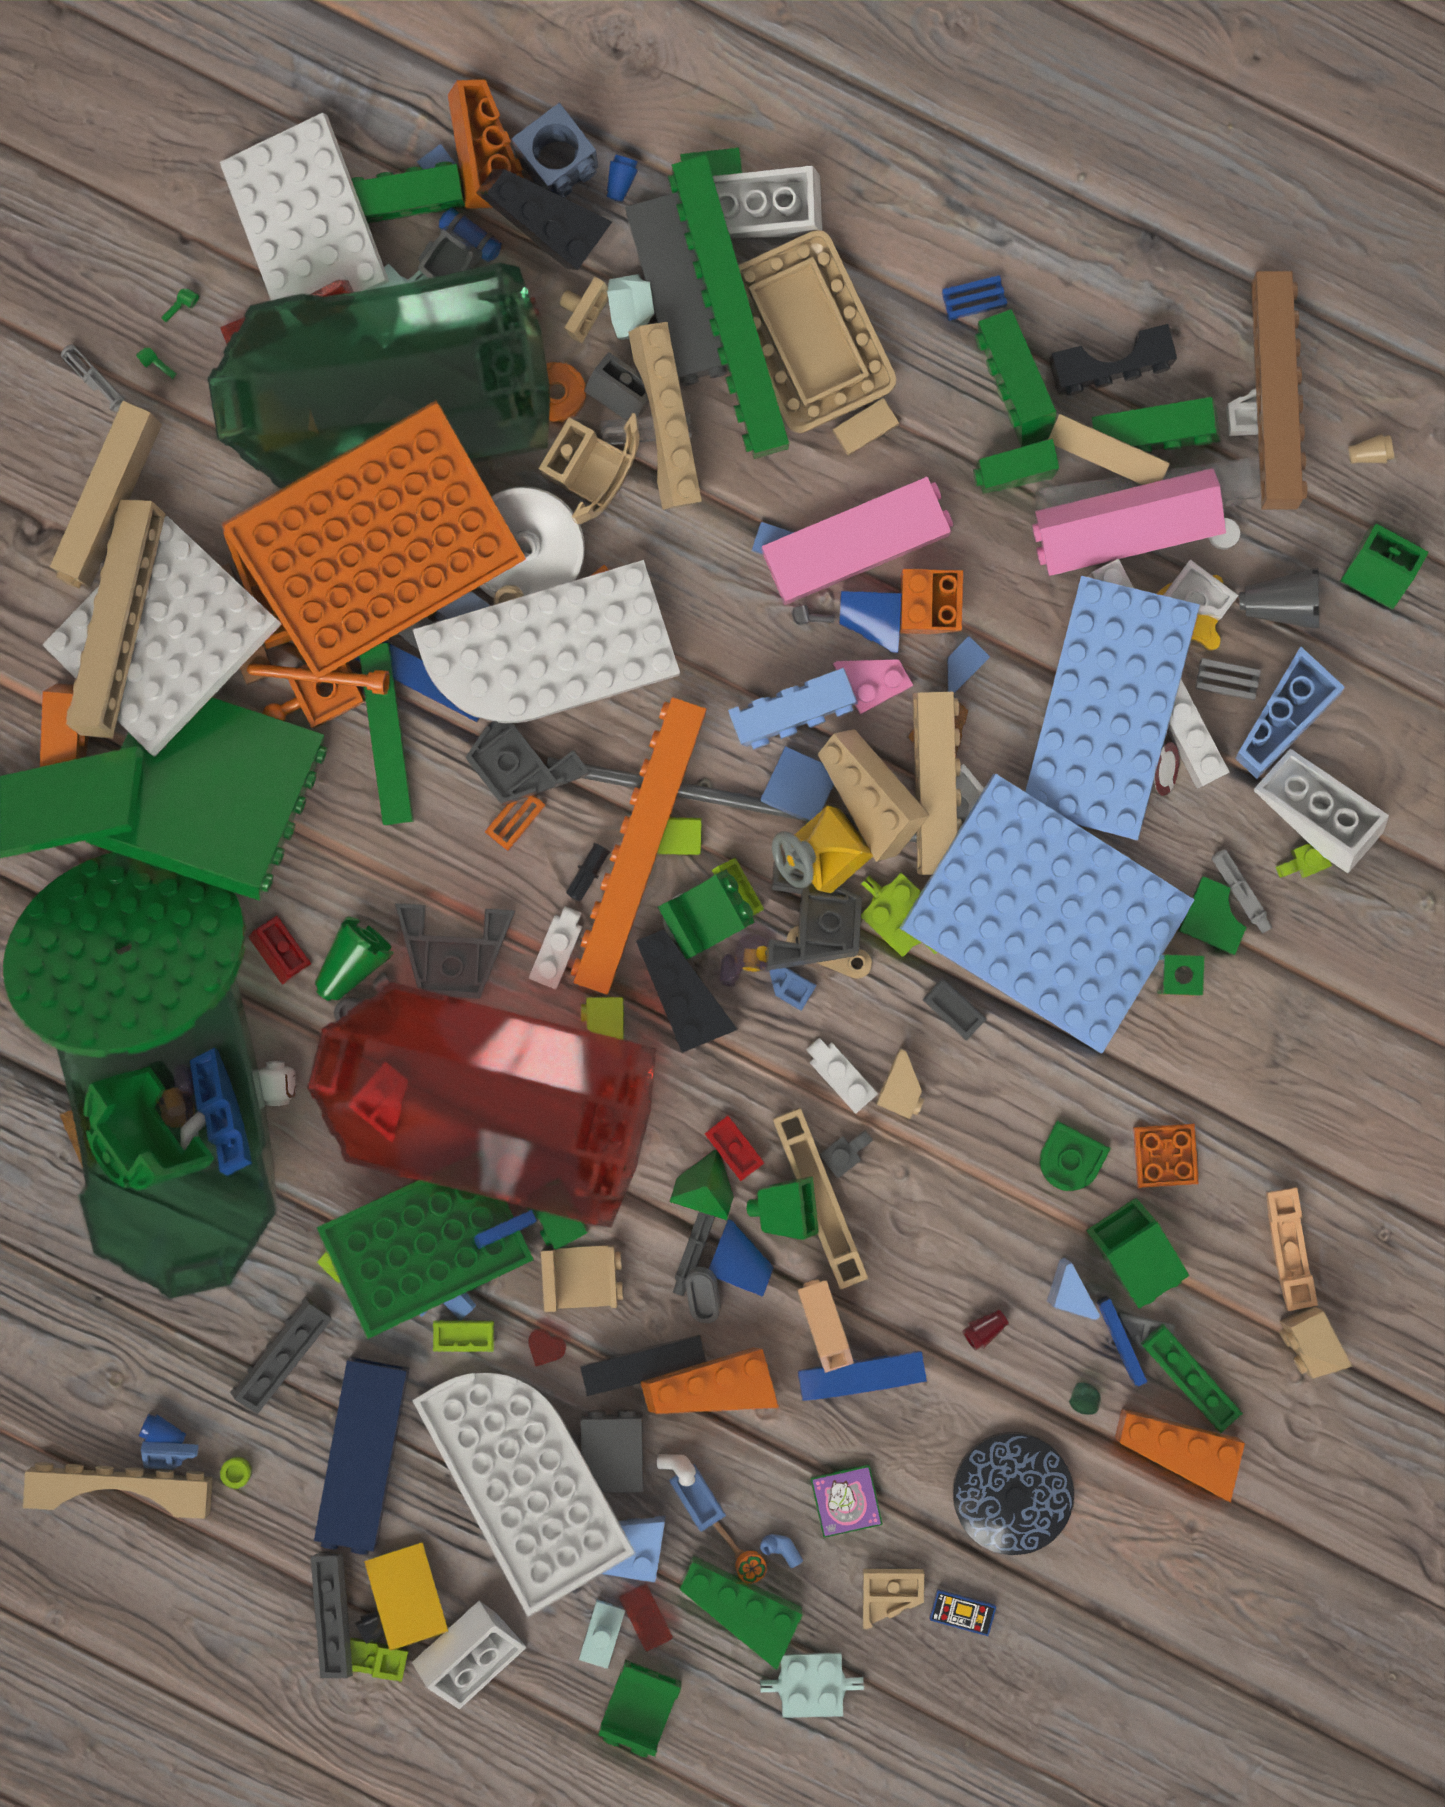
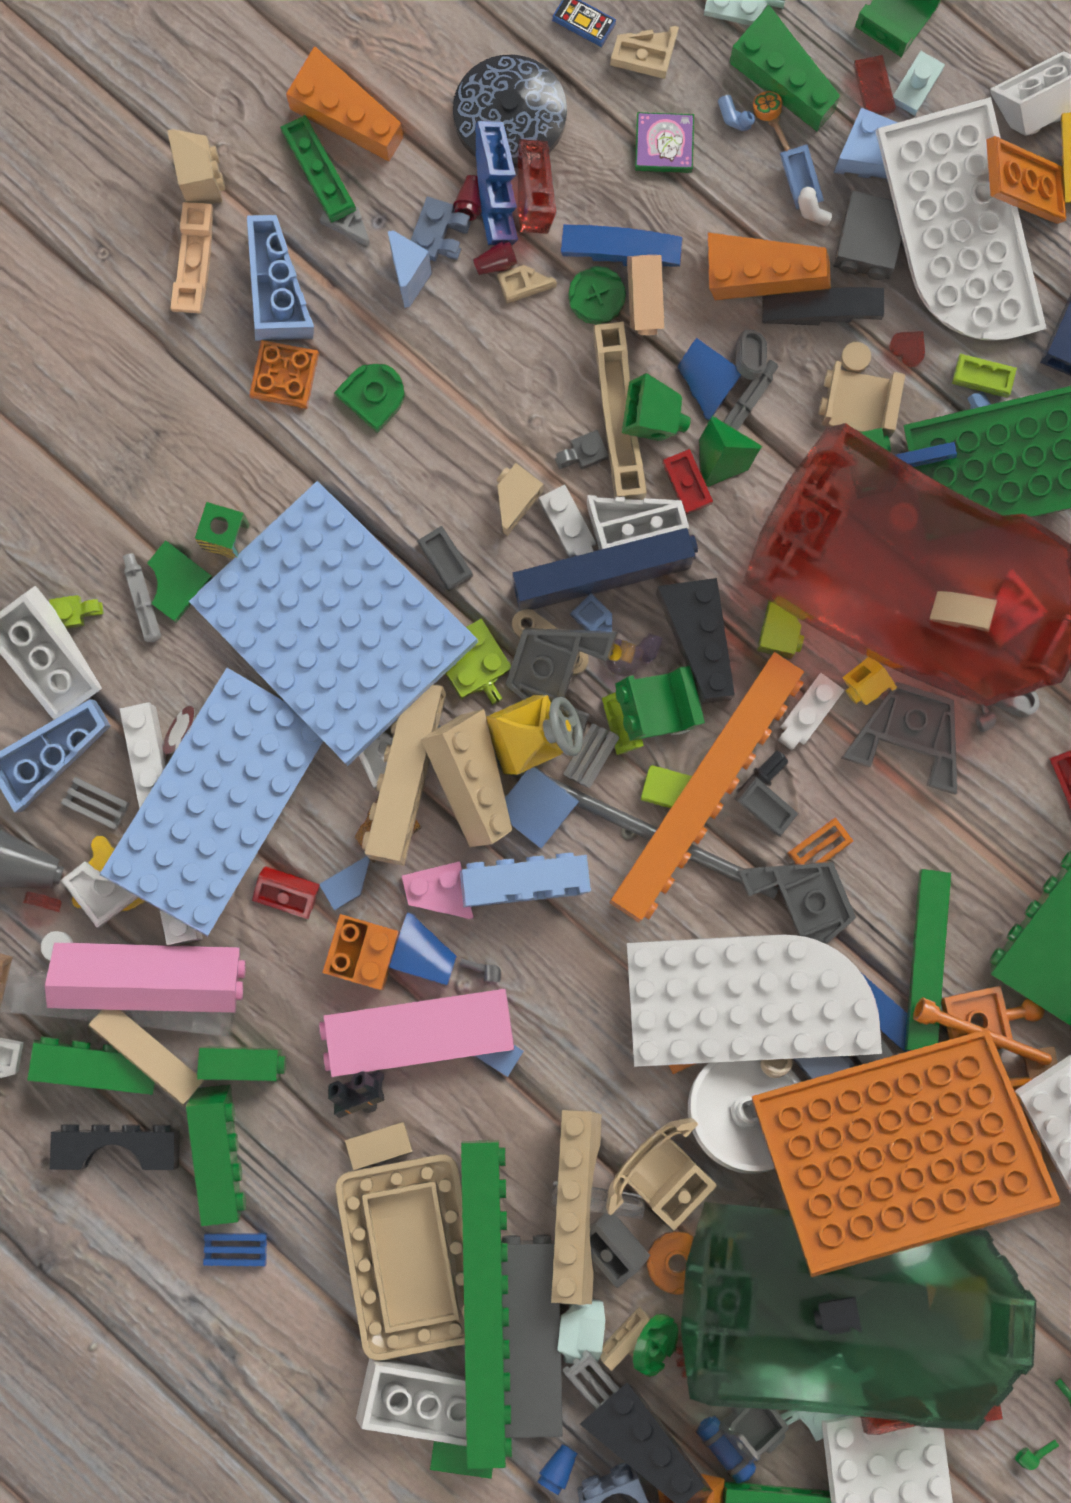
camera: 165 degrees left, 5 degrees down
green cone [315,916,394,1001] -> none
clear green tile [1069,1382,1101,1415] -> none
green slope [1086,1198,1190,1309] -> none
blue tile [1096,1296,1148,1387] -> none
none -> clear red tile [23,891,62,913]
none -> light blue wedge [247,215,314,341]
none -> red slope [252,866,320,920]
none -> black hips [328,1070,384,1118]
none -> sand blue plate [410,196,471,261]
none -> dark red cone [453,175,481,221]
none -> blue slope [475,121,518,245]
none -> tan tile [497,265,557,304]
none -> dark blue brick [512,528,698,611]
none -> clear red slope [518,139,557,234]
none -> light grey tile [562,1350,620,1410]
none -> light grey tile [563,724,619,789]
none -> green tile [568,266,626,325]
none -> white wedge [587,495,689,550]
none -> green tile [633,1313,679,1377]
none -> dark grey tile [735,776,798,837]
none -> black window [813,1296,863,1335]
none -> tan tile [841,342,871,373]
none -> yellow brick [842,656,897,705]
none -> tan slope [930,591,997,632]
none -> orange tile [986,136,1066,224]

